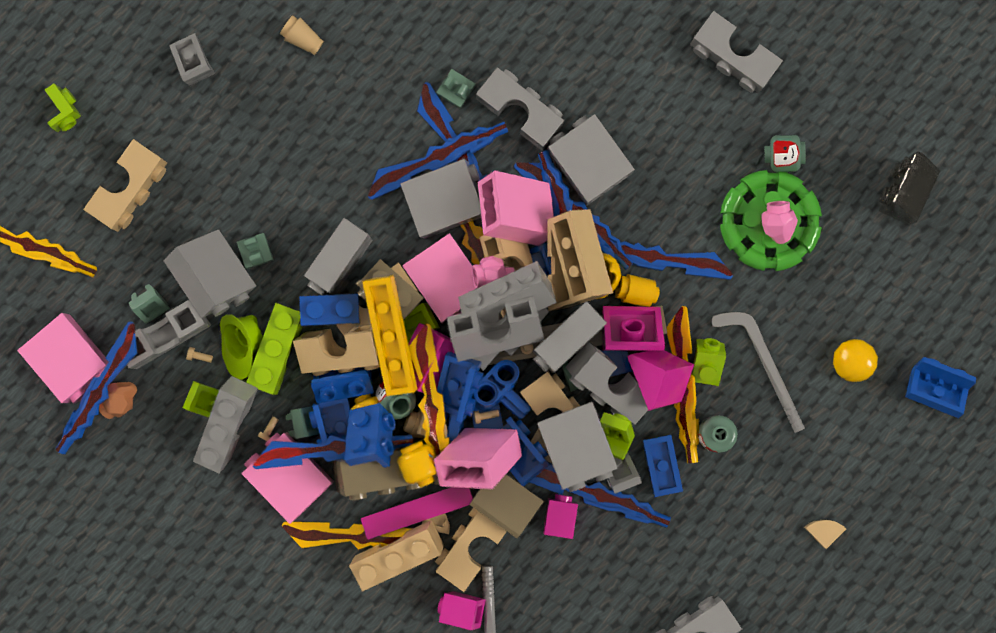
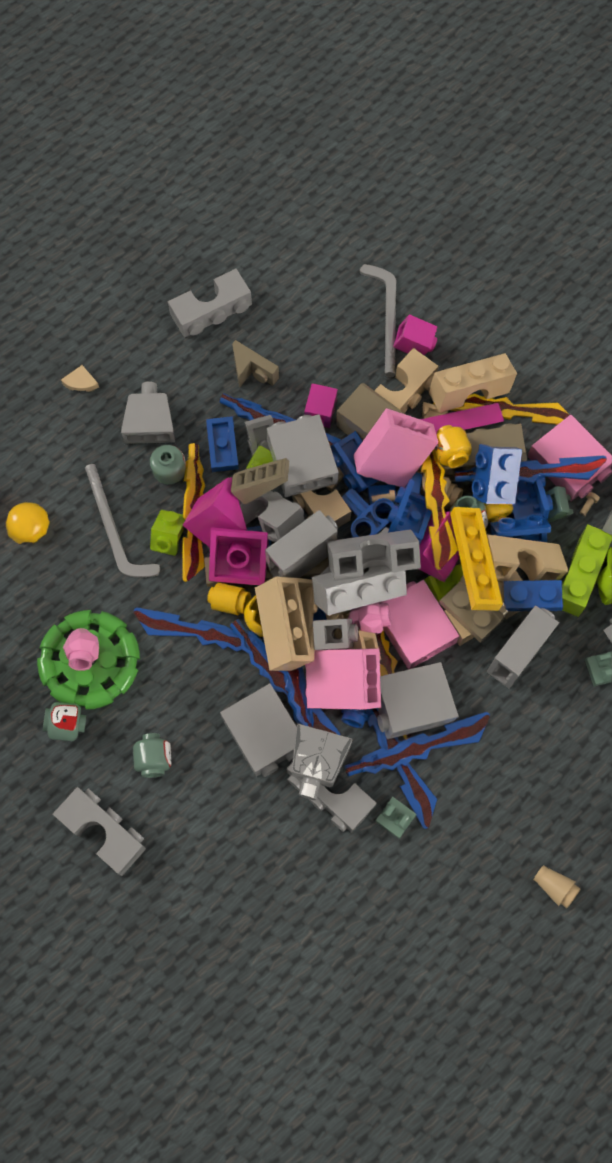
camera: 170 degrees left, 15 degrees down
none -> light grey torso [121,382,175,444]
none -> sand green head [133,733,172,778]
none -> dark tan slope [231,458,289,505]
none -> dark tan slope [232,340,279,388]
none -> light grey torso [292,724,352,800]
none -> light grey brick [313,619,358,650]

